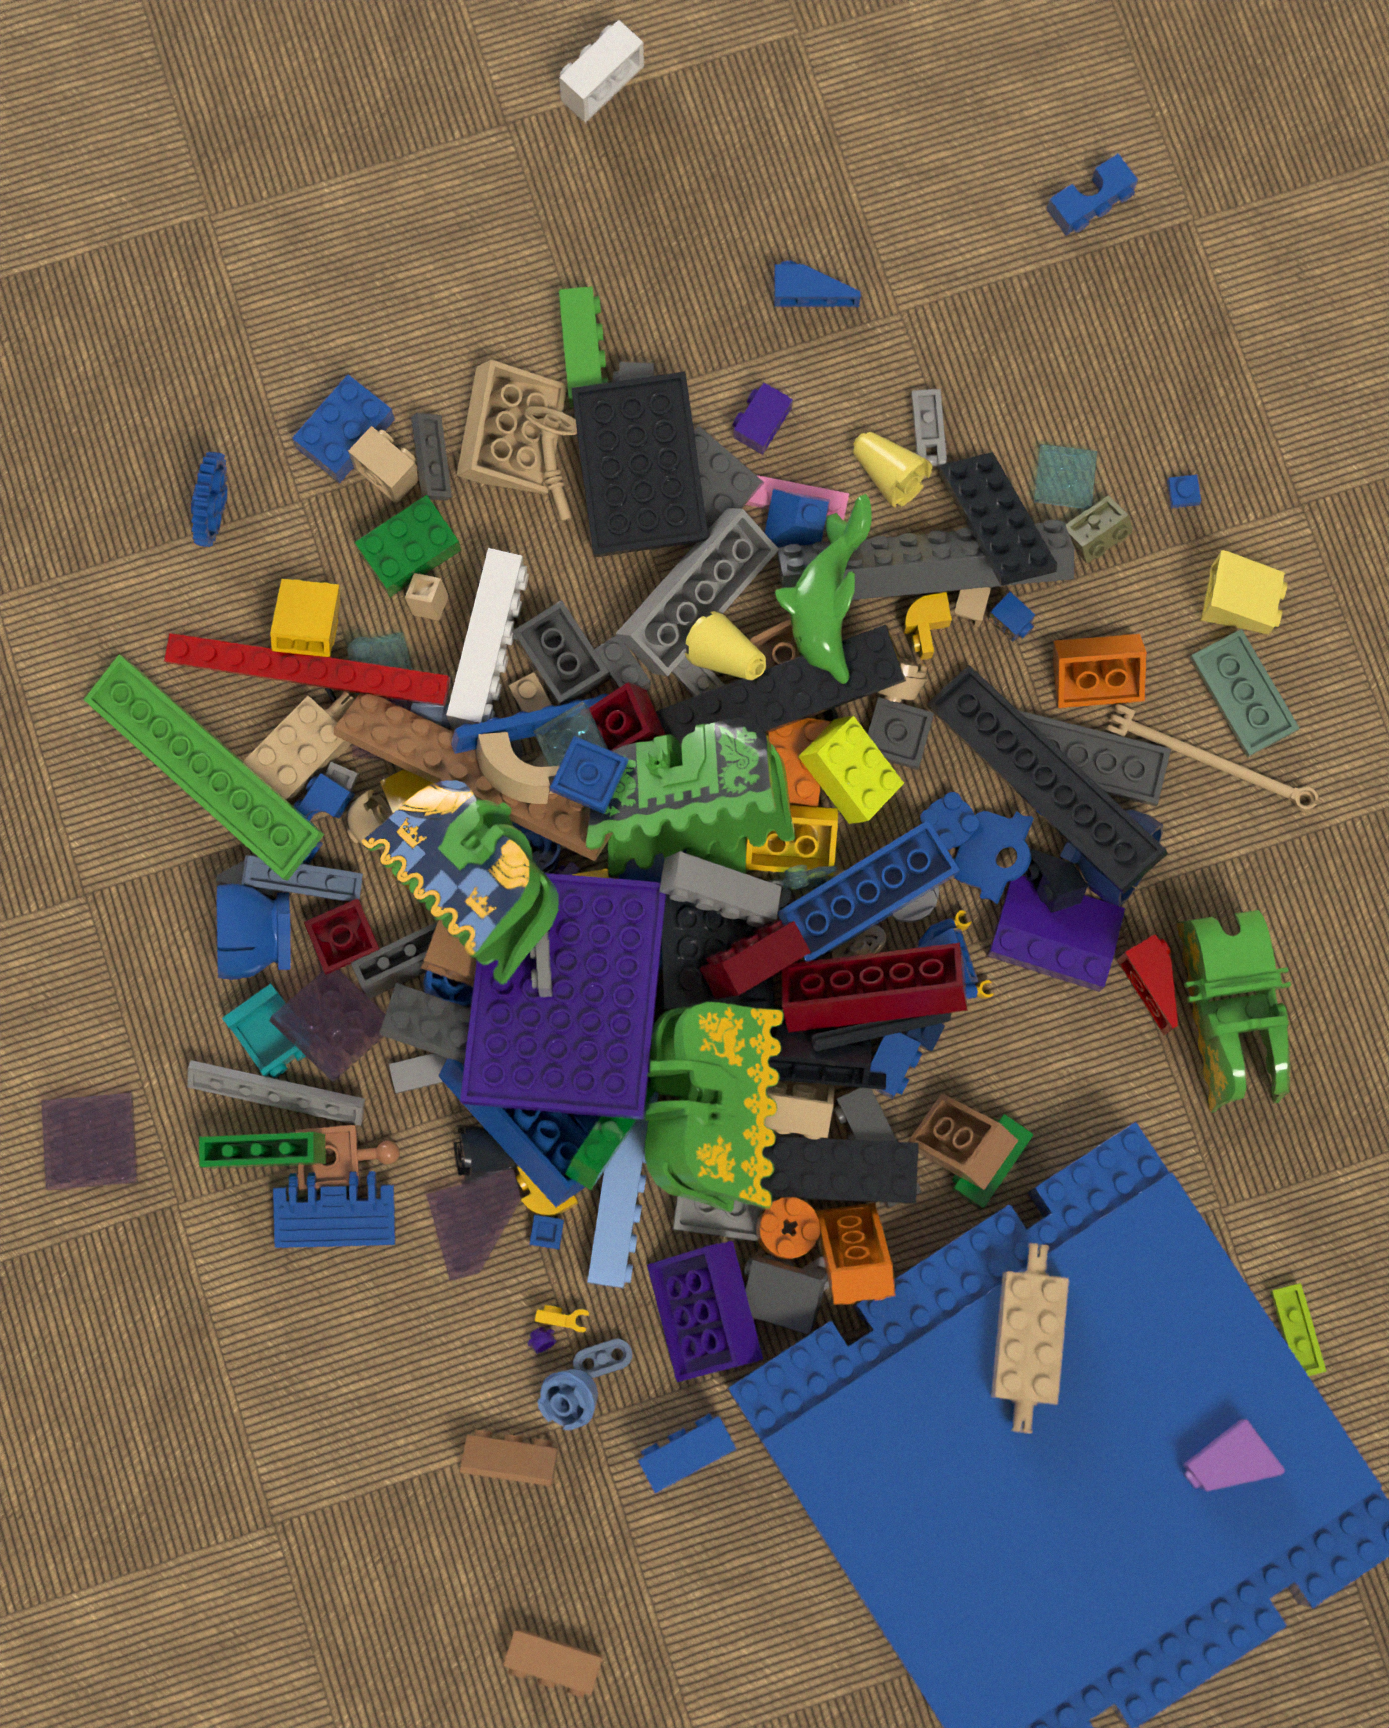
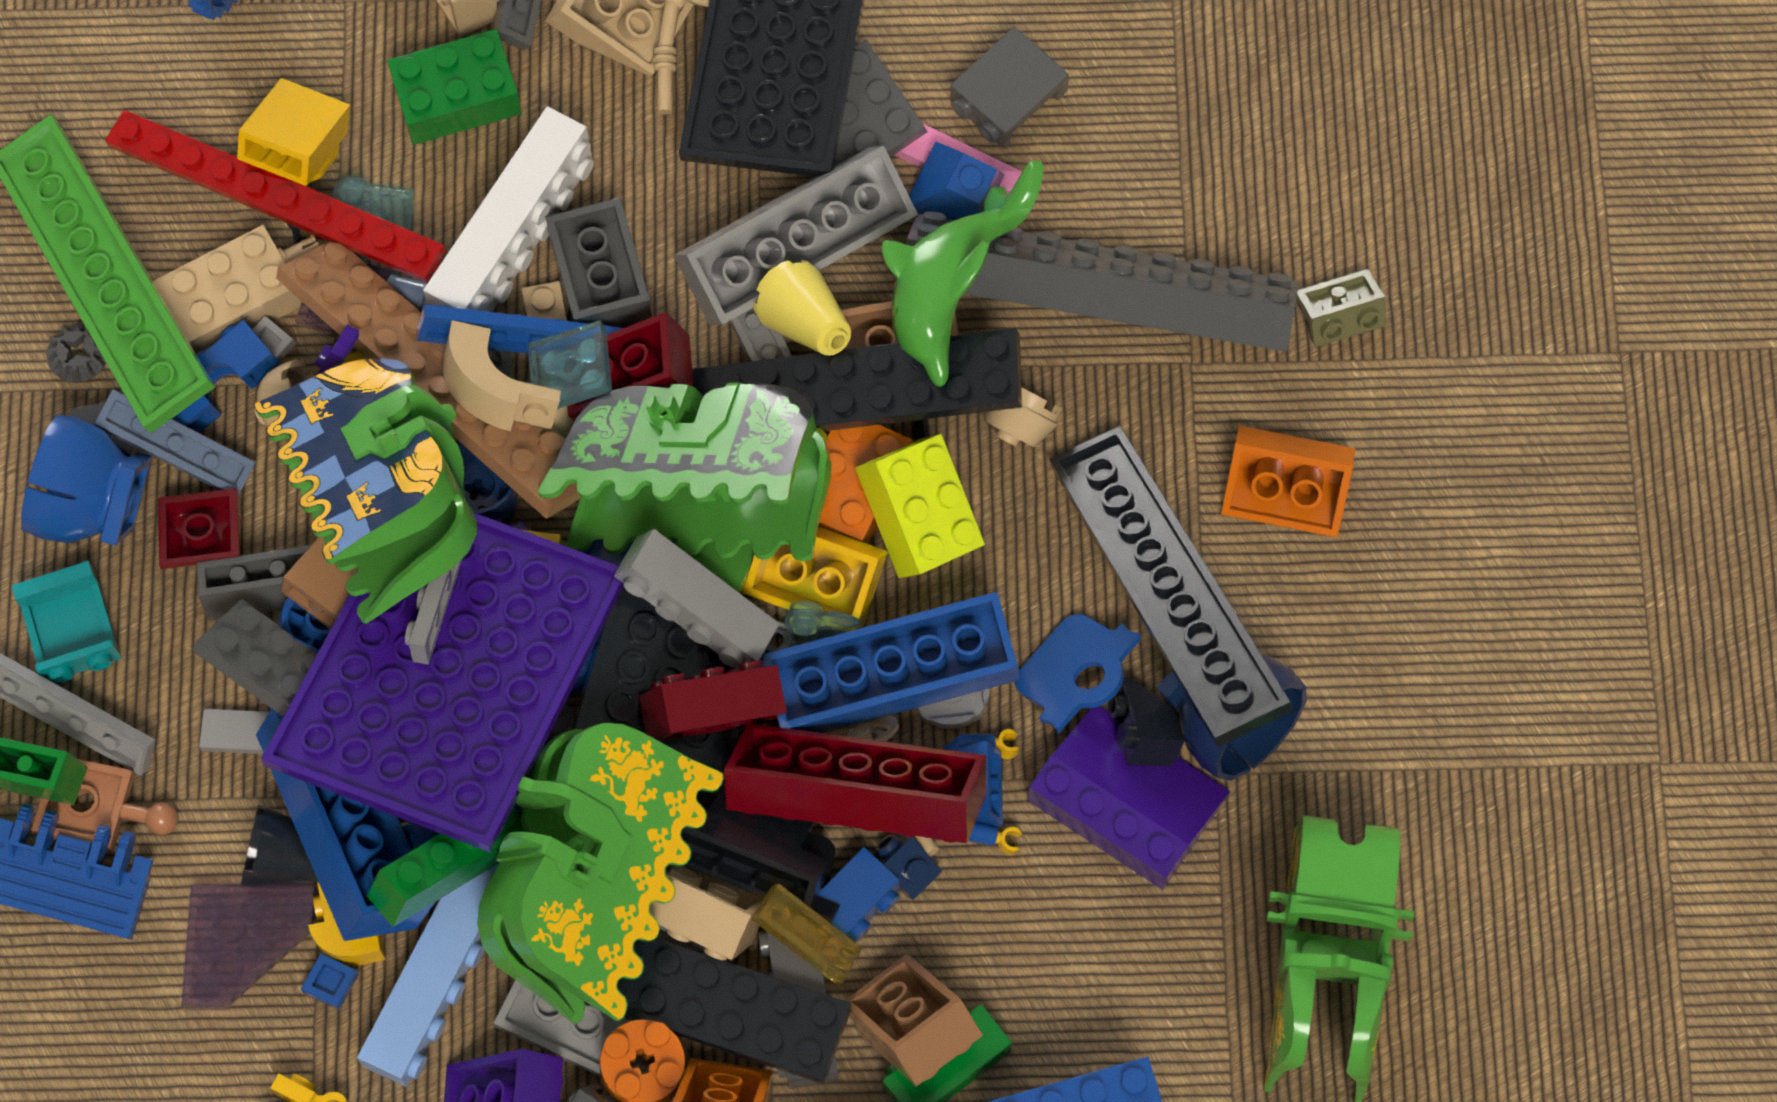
camera: 20 degrees right, 10 degrees down
plate [269,970,385,1082] -> none
tan panel [405,573,448,621] -> none
blue plate [550,736,629,814] -> none
dark grey brick [594,635,651,691] -> none
dark purple brick [732,382,793,455] -> none
black axle [811,1013,952,1051] -> none
light yellow cone [853,432,932,508] -> none
dark grey plate [868,697,934,770] -> none
yellow brick [903,592,952,660] -> none
light grey plate [911,389,947,469] -> none
blue piece [920,792,979,850] -> none
black plate [939,452,1057,586] -> none
tan panel [954,587,991,627] -> none
blue brick [988,592,1036,642] -> none
dark grey plate [1018,710,1171,807] -> none
clear light blue plate [1033,444,1097,509] -> none
tan hinge [1105,704,1318,812] -> none
red slope [1116,934,1178,1036] -> none
blue plate [1167,475,1201,508] -> none
sand green plate [1190,629,1300,758] -> none
light yellow slope [1201,550,1287,635] -> none
none -> dark grey gear [45,322,106,382]
none -> dark purple plate [314,324,359,375]
none -> clear yellow hinge [752,883,862,985]
none -> dark grey panel [950,27,1069,149]

